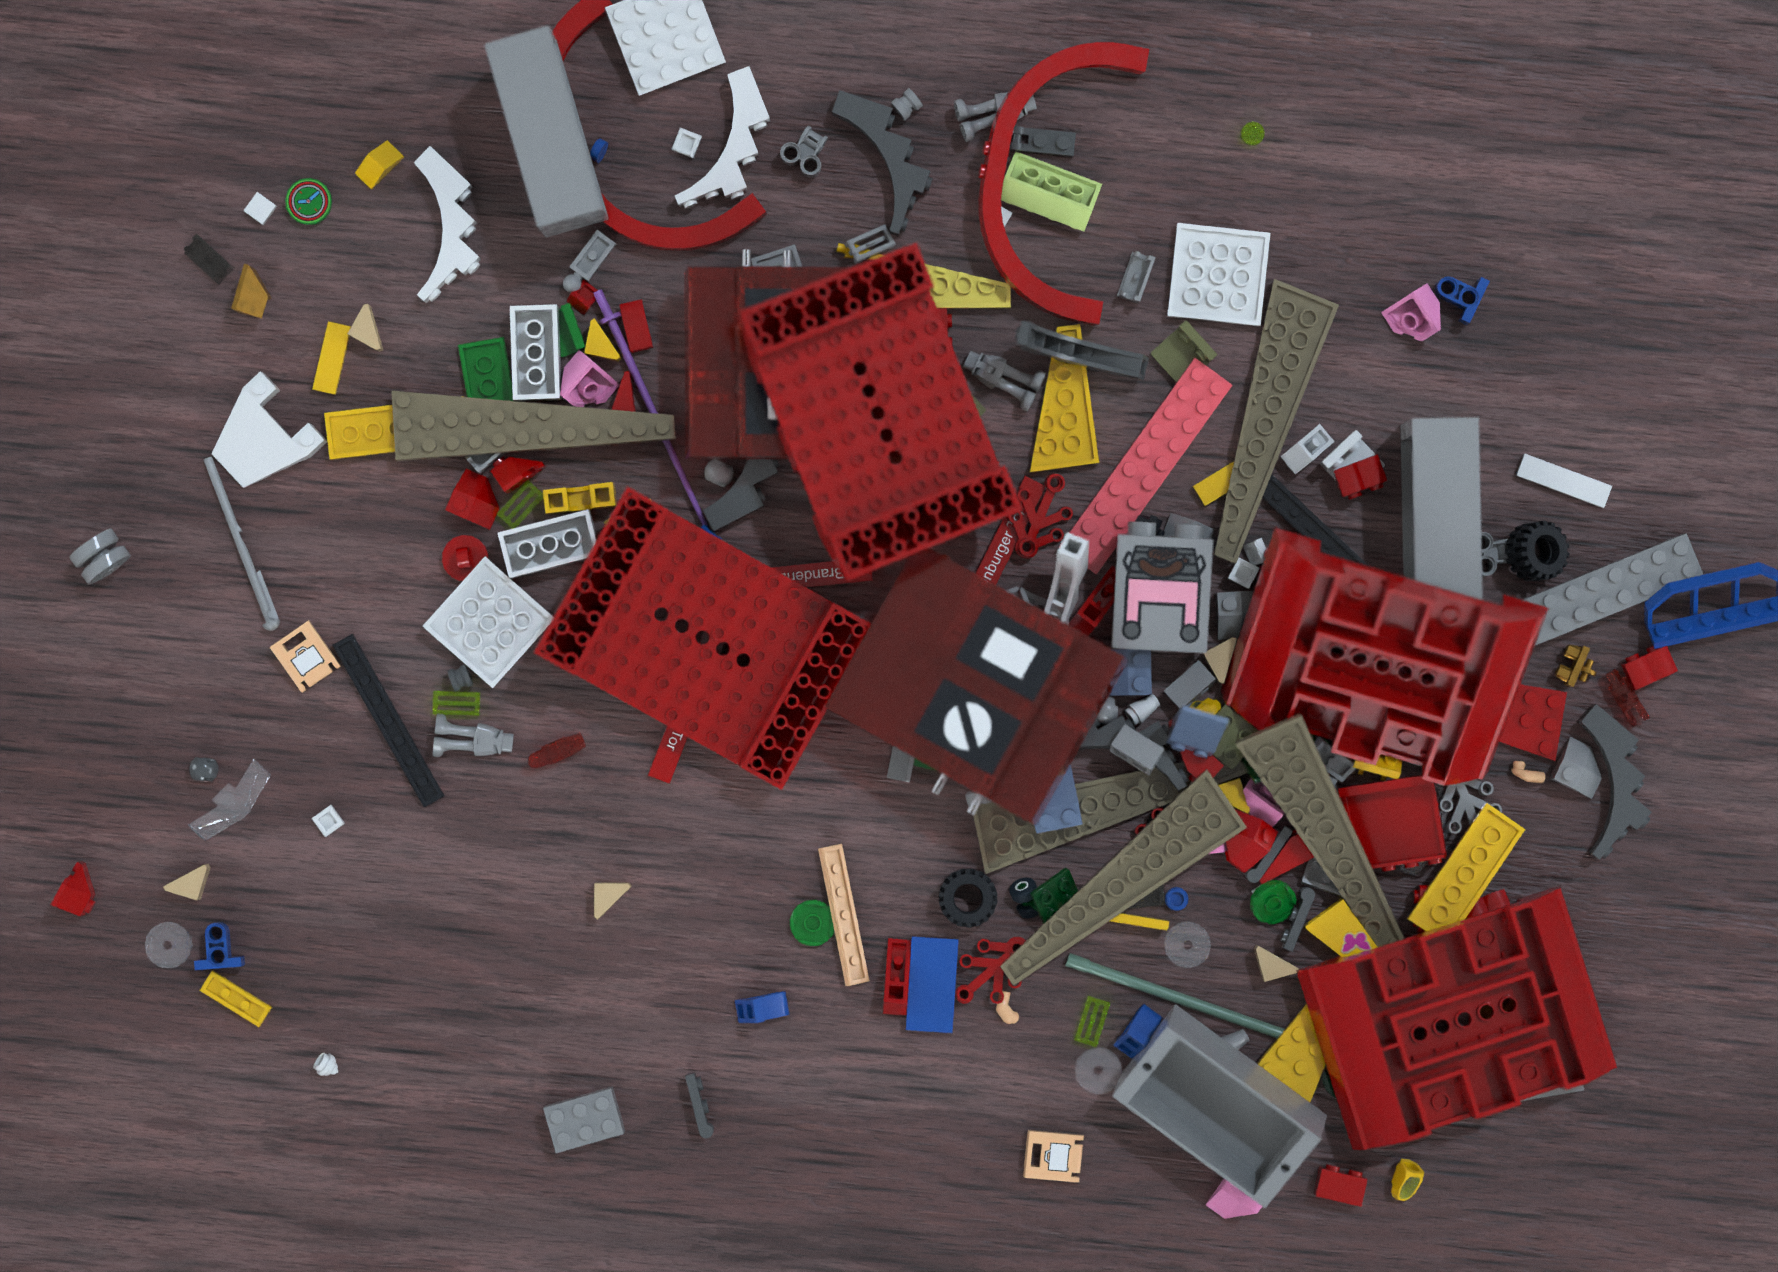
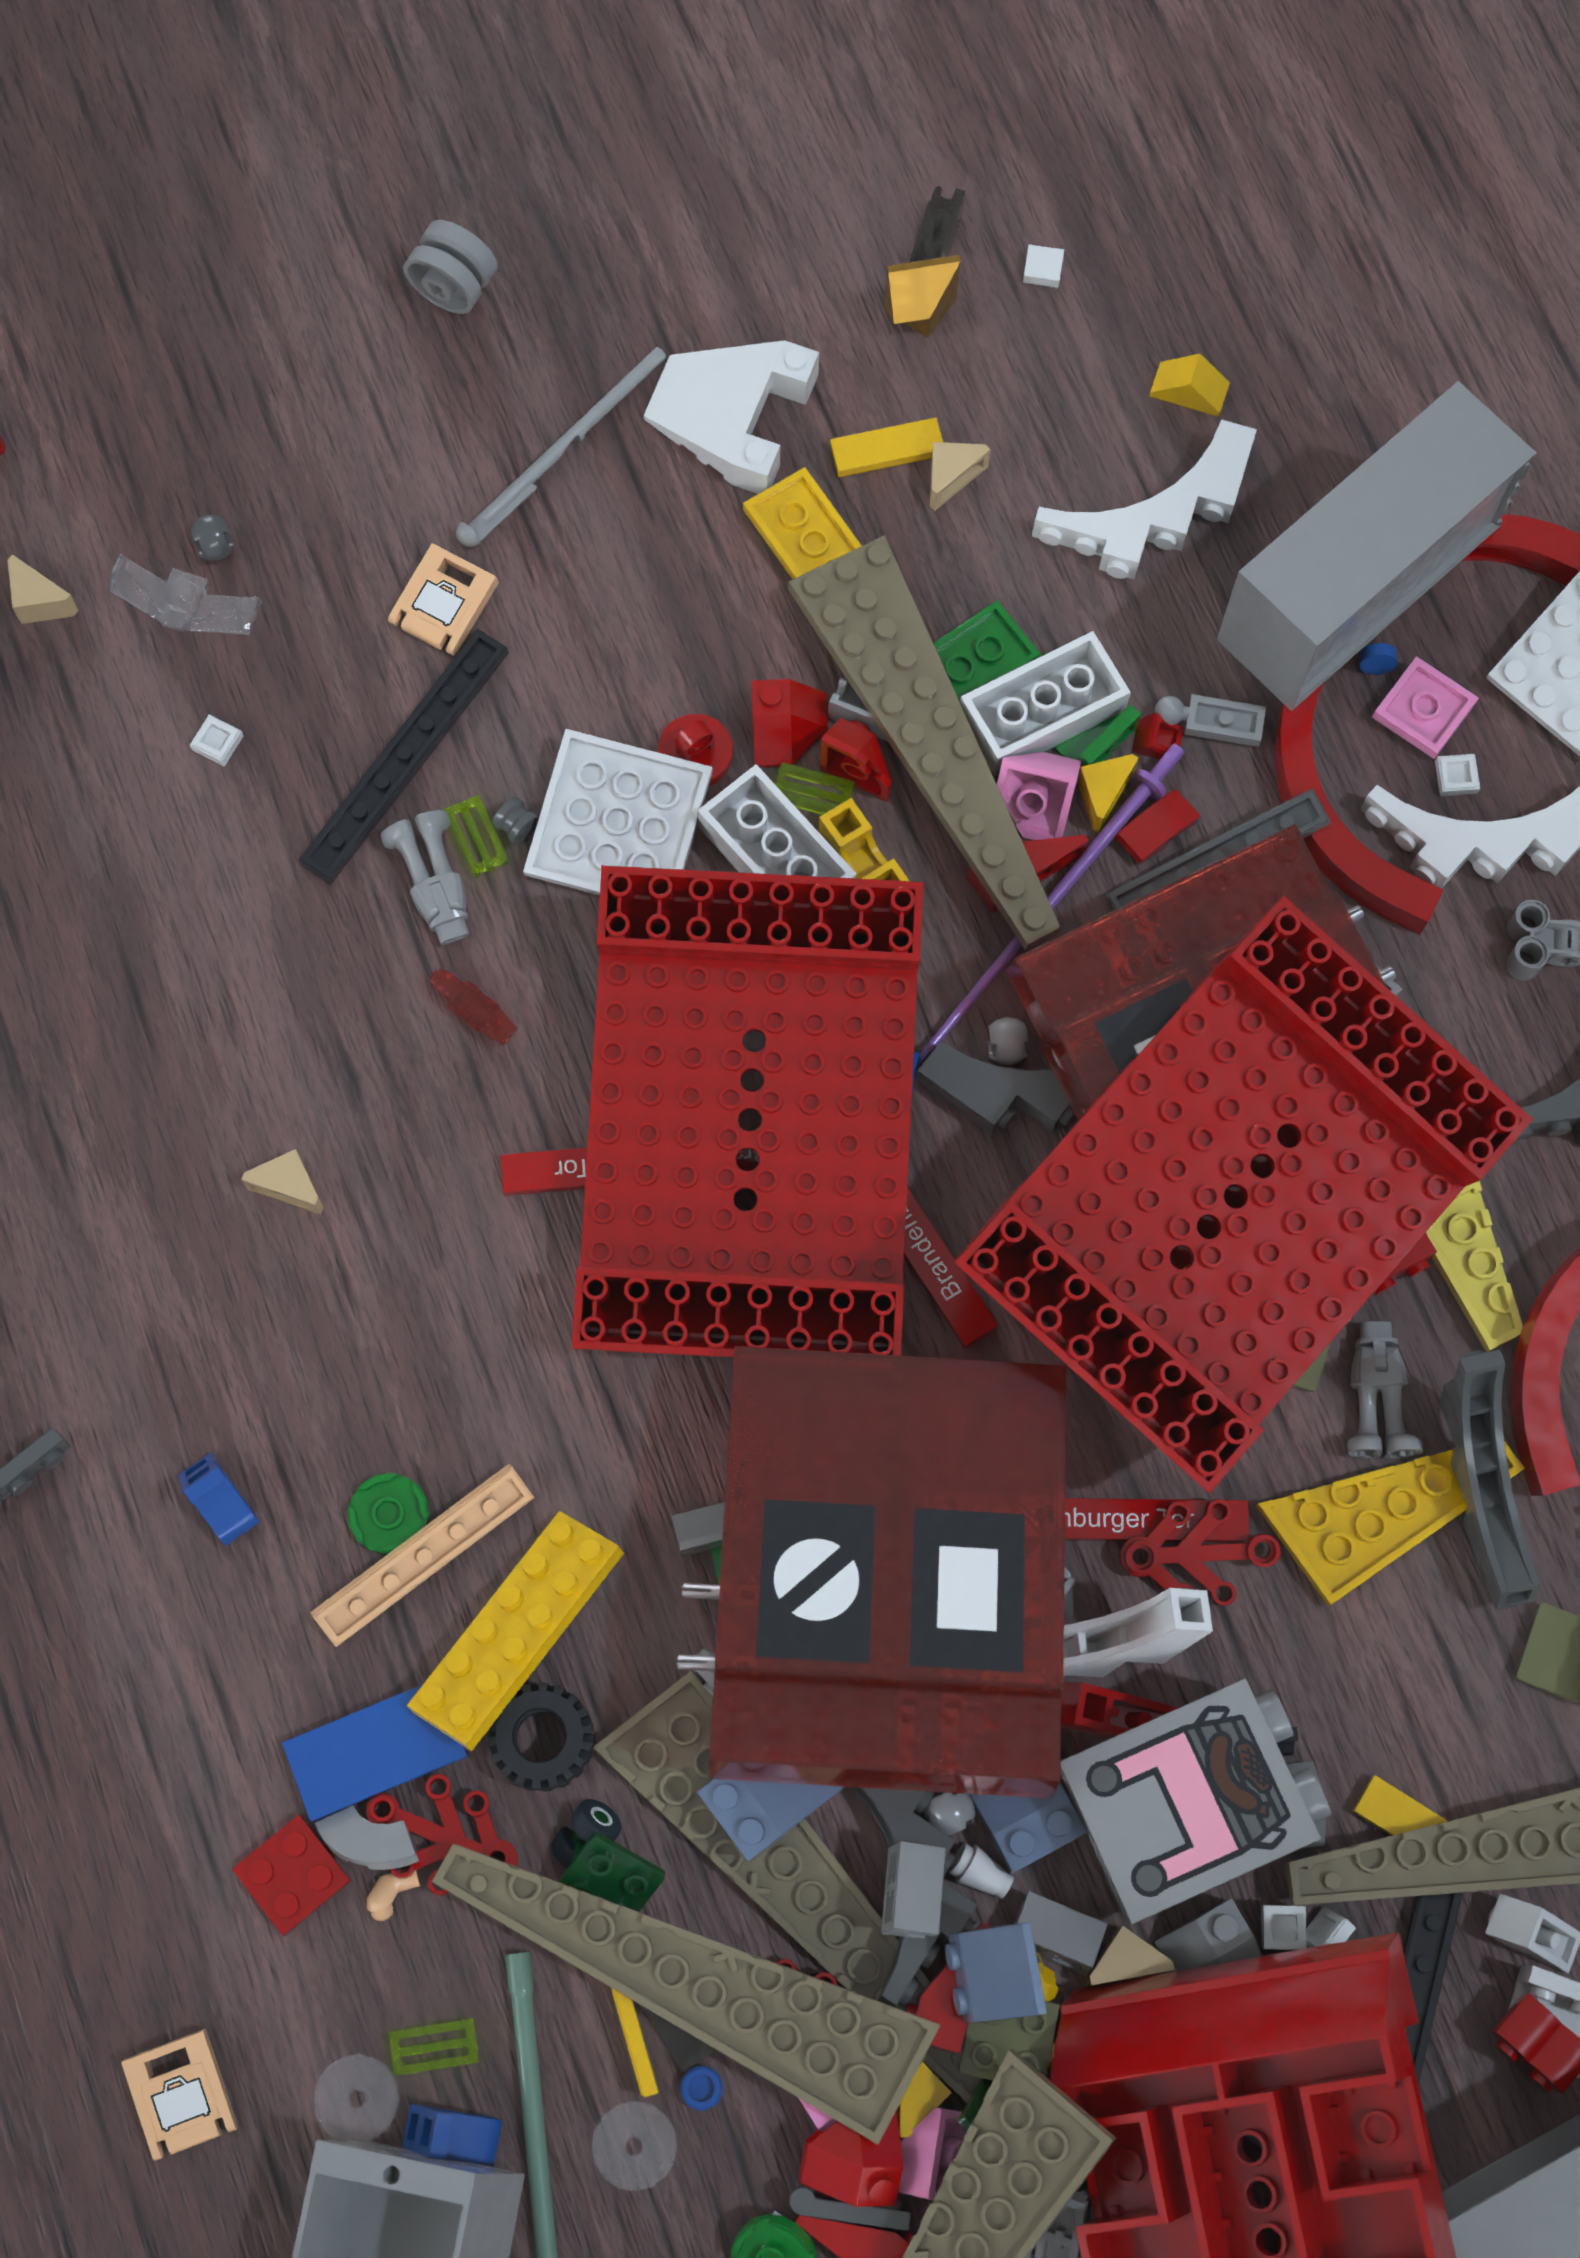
camera: 60 degrees right, 15 degrees down
tile [285,178,332,225] -> none
red slope [883,938,911,1015] -> none
coral plate [1058,358,1232,575] -> none
none -> red plate [232,1814,352,1936]
none -> light grey tile [315,1805,419,1870]
none -> yellow plate [407,1511,624,1752]
none -> dark grey tile [1106,789,1330,930]
none -> bright pink plate [1372,656,1479,759]

